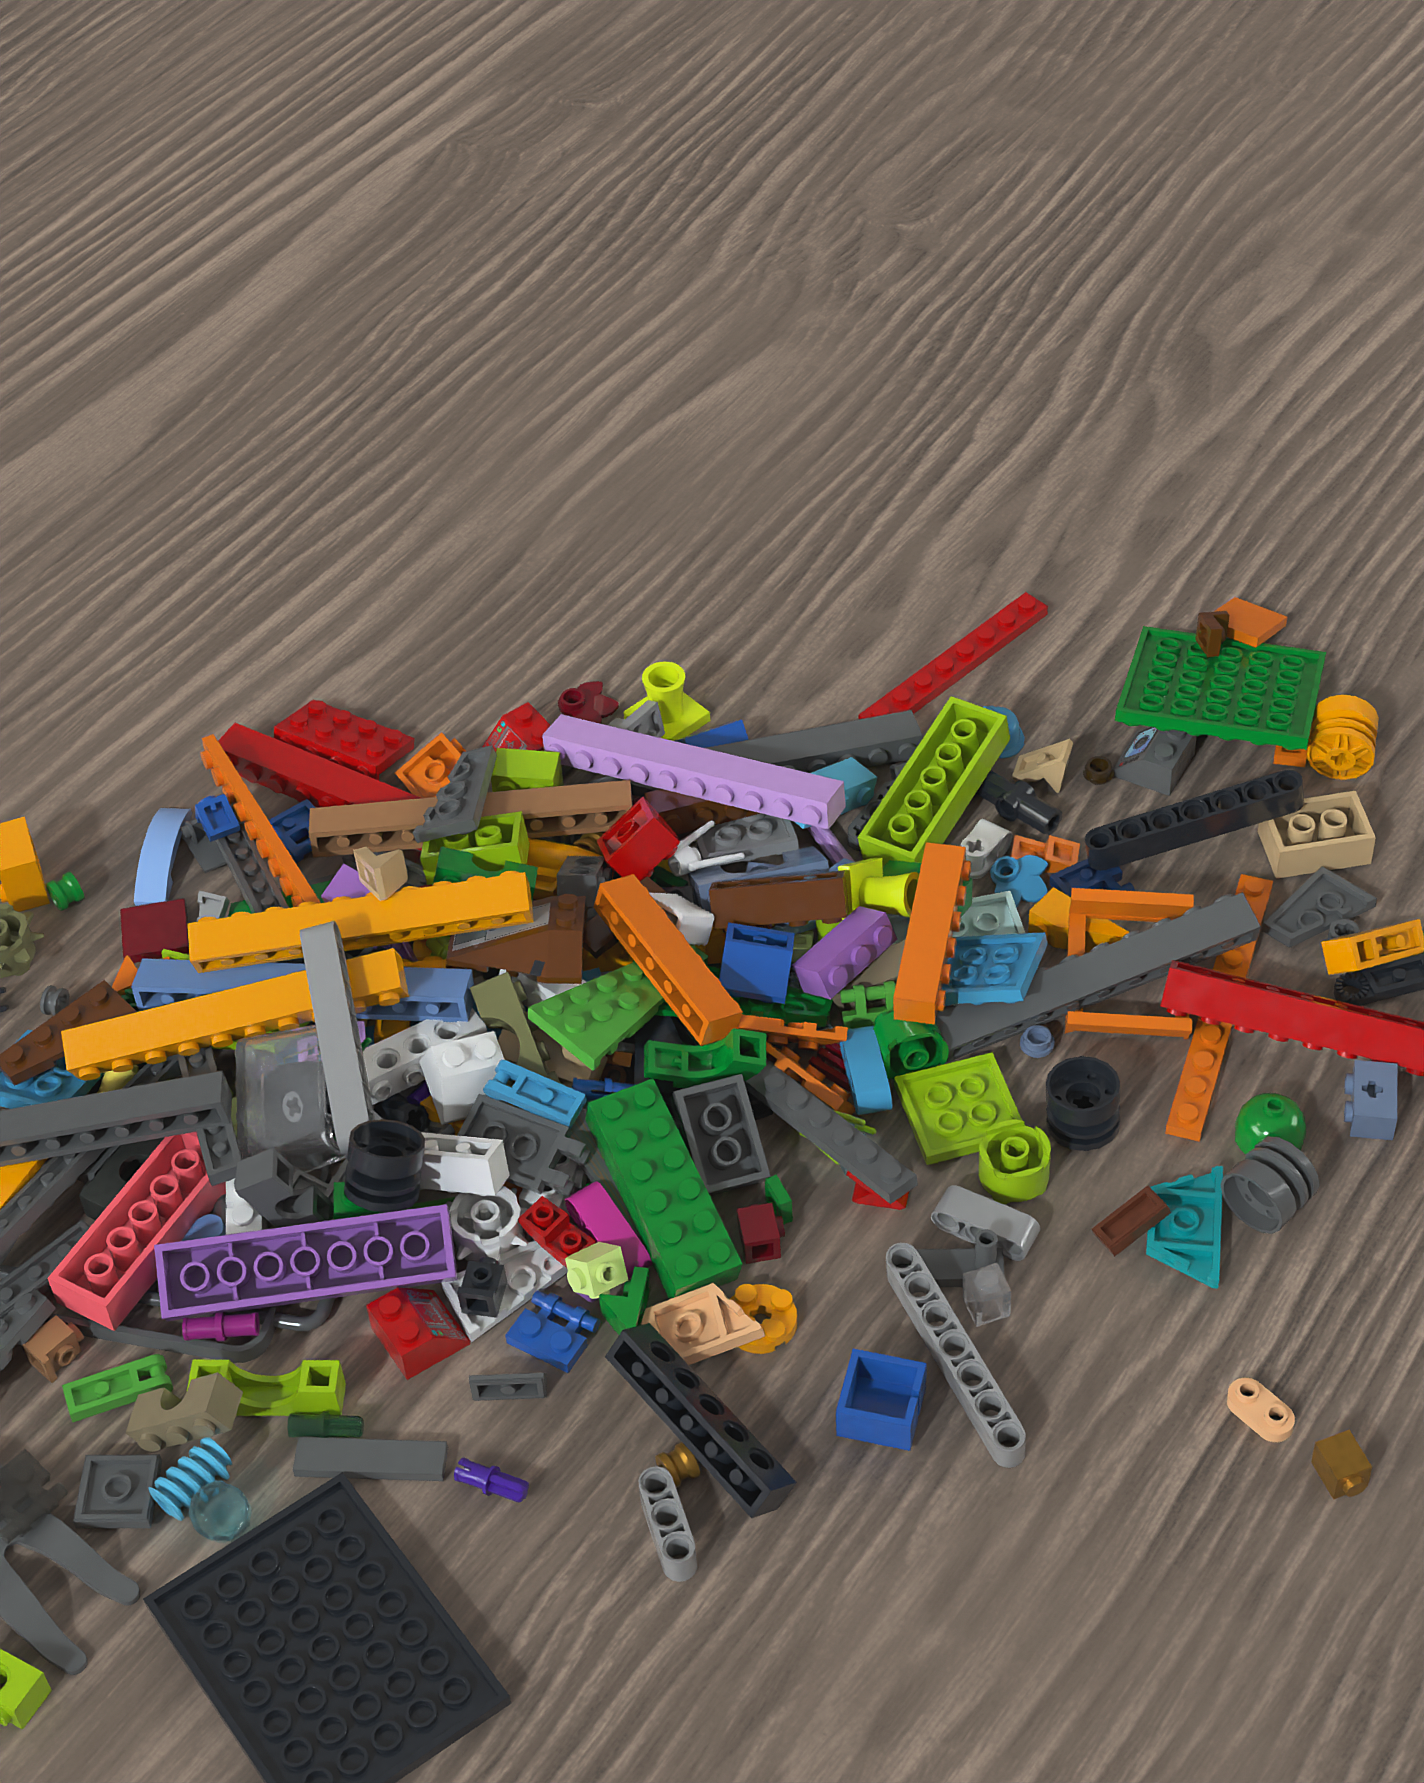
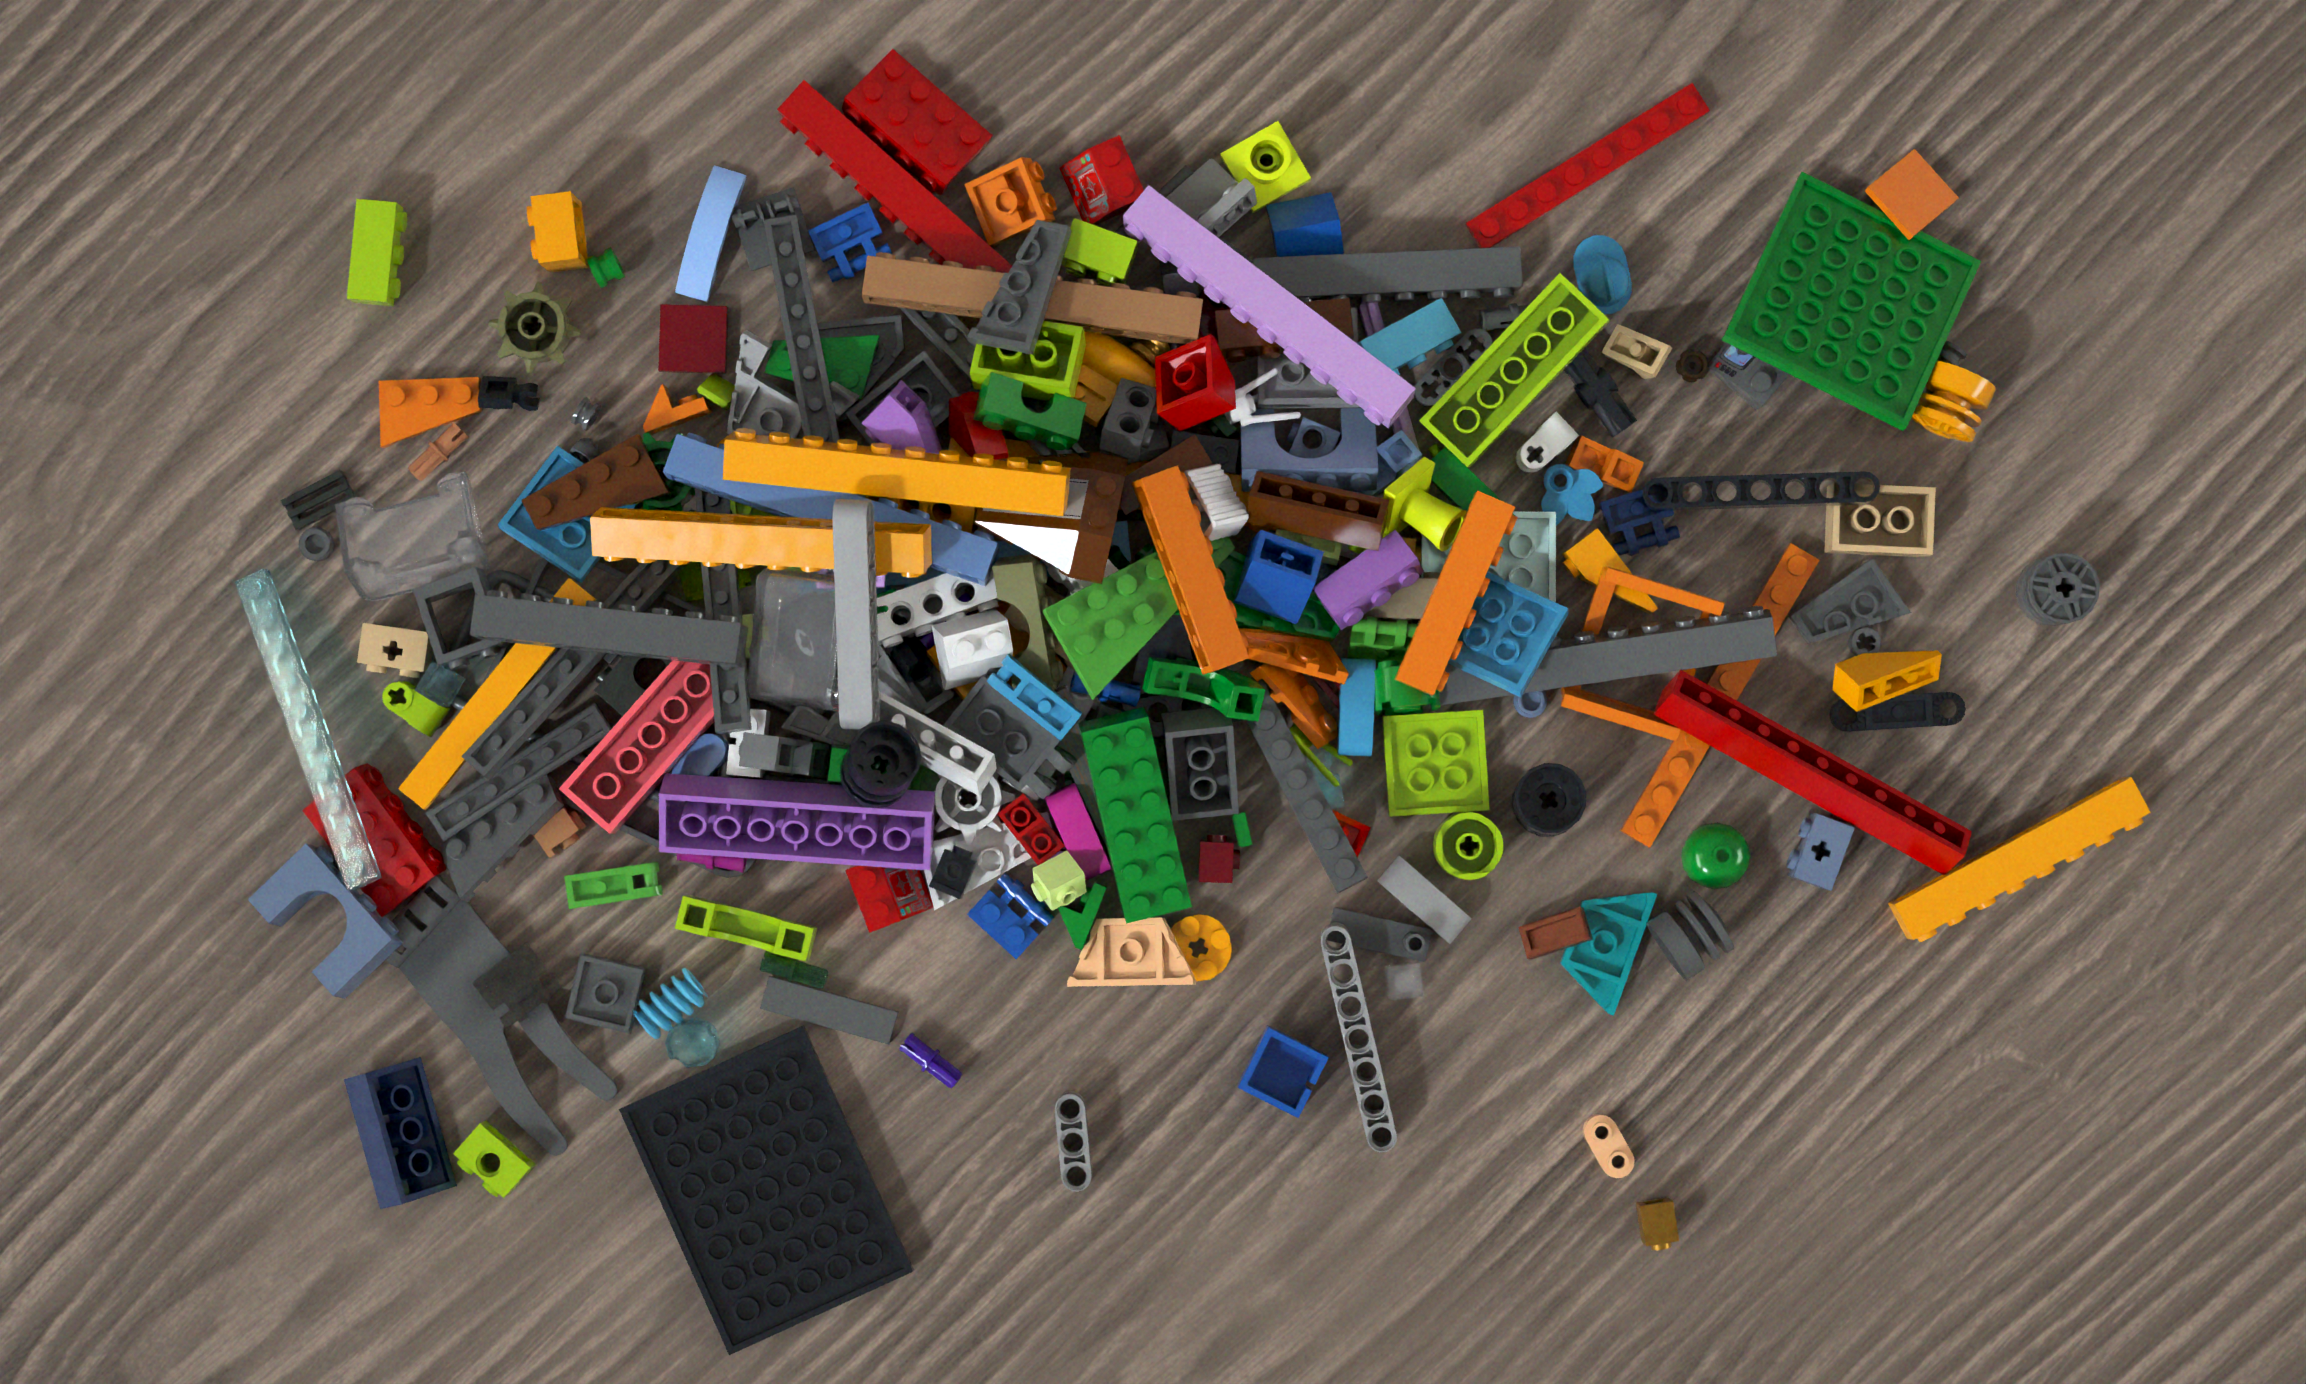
camera: 15 degrees right, 40 degrees up
dark tan arch [126,1372,243,1452] -> none
blue bracket [195,794,240,842] -> none
orange plate [200,734,321,907] -> none
tan slope [353,847,408,901] -> none
dark grey slope [469,1373,547,1401] -> none
dark red plate [558,681,619,724] -> none
black brick [605,1323,797,1518] -> none
pearl gold wheel [655,1442,700,1488] -> none
reddish brown bracket [1195,611,1230,657] -> none

